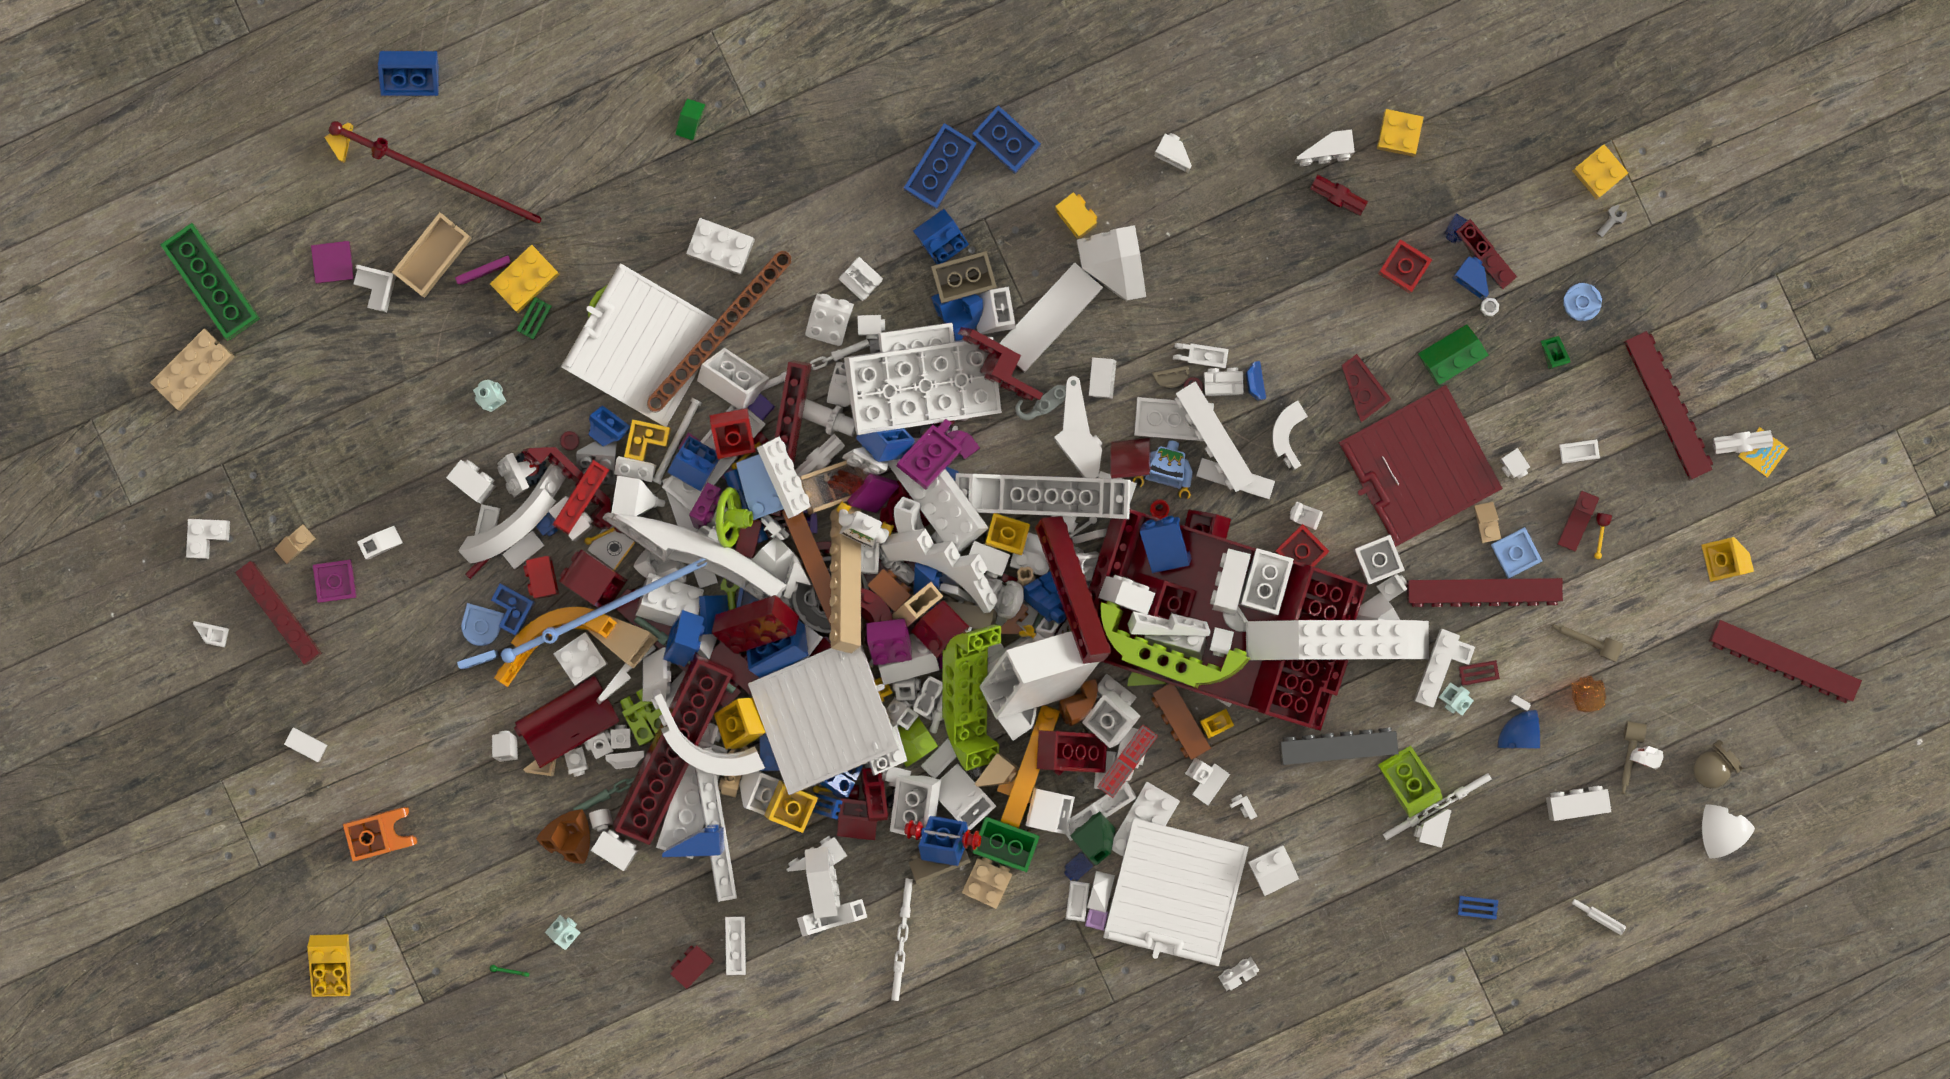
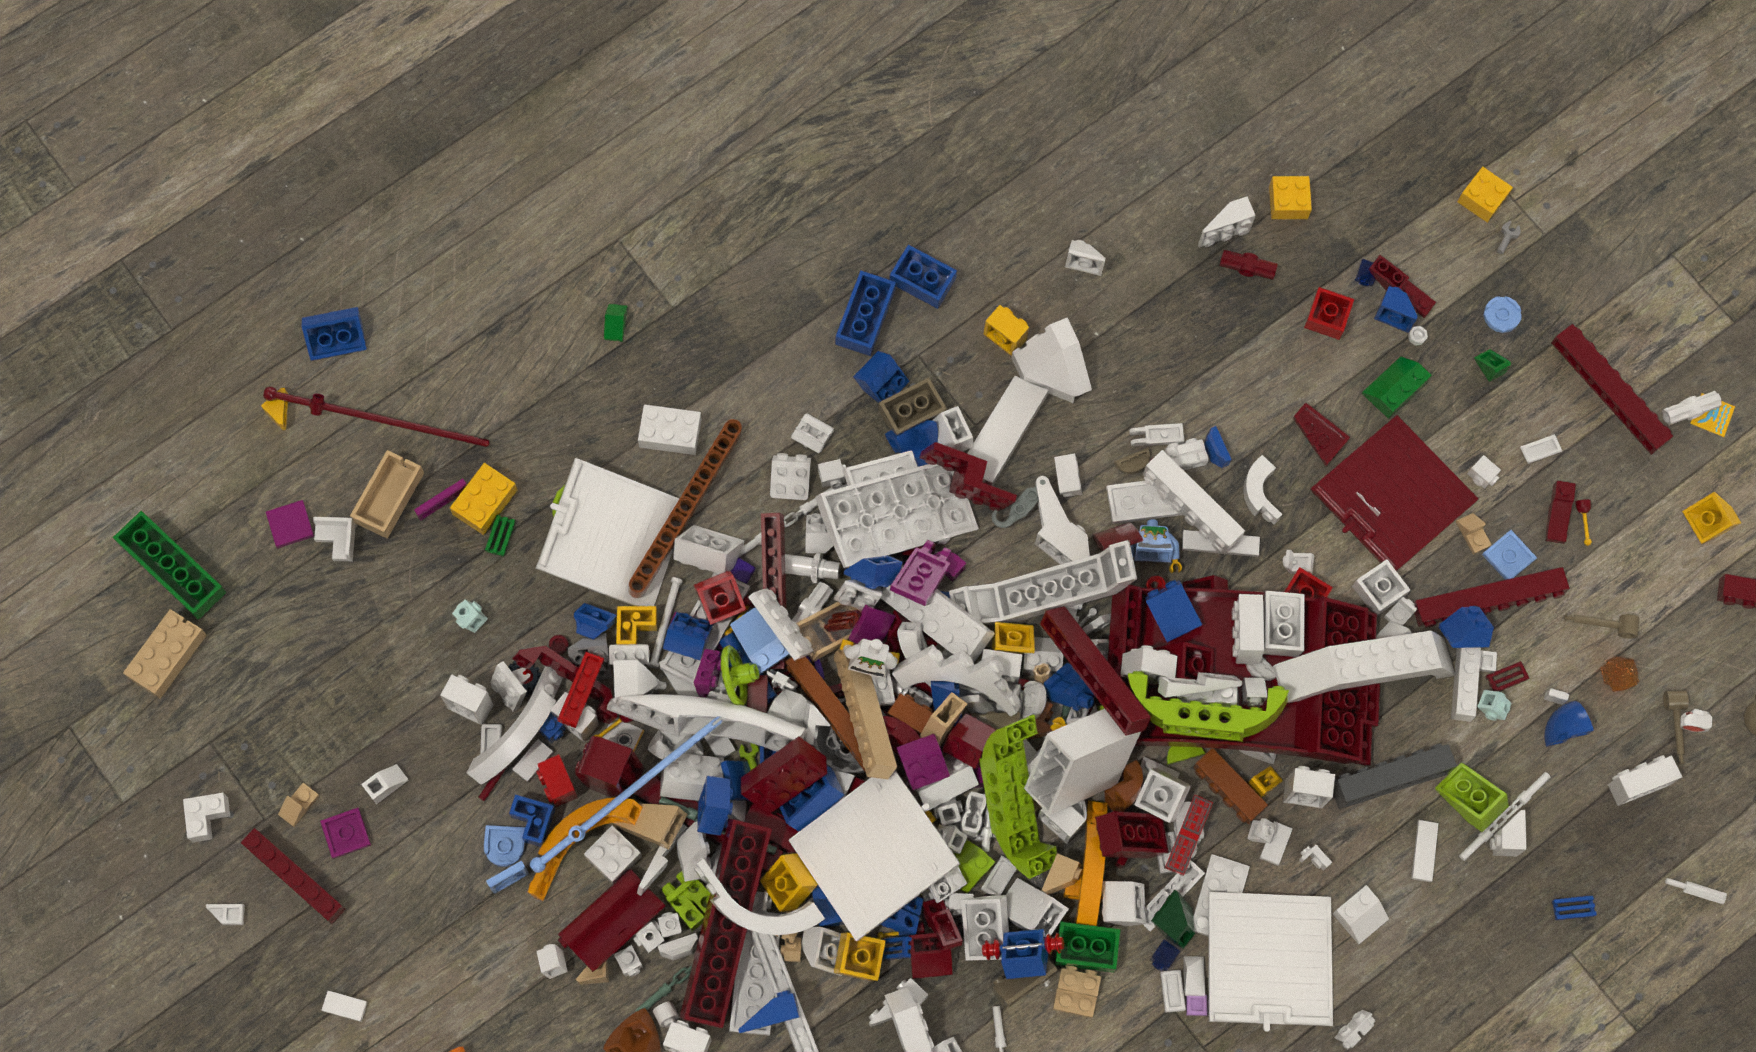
camera: 15 degrees left, 15 degrees down
none -> white brick [1283,766,1335,809]
none -> white tile [1411,820,1439,882]
none -> blue slope [1439,606,1494,648]

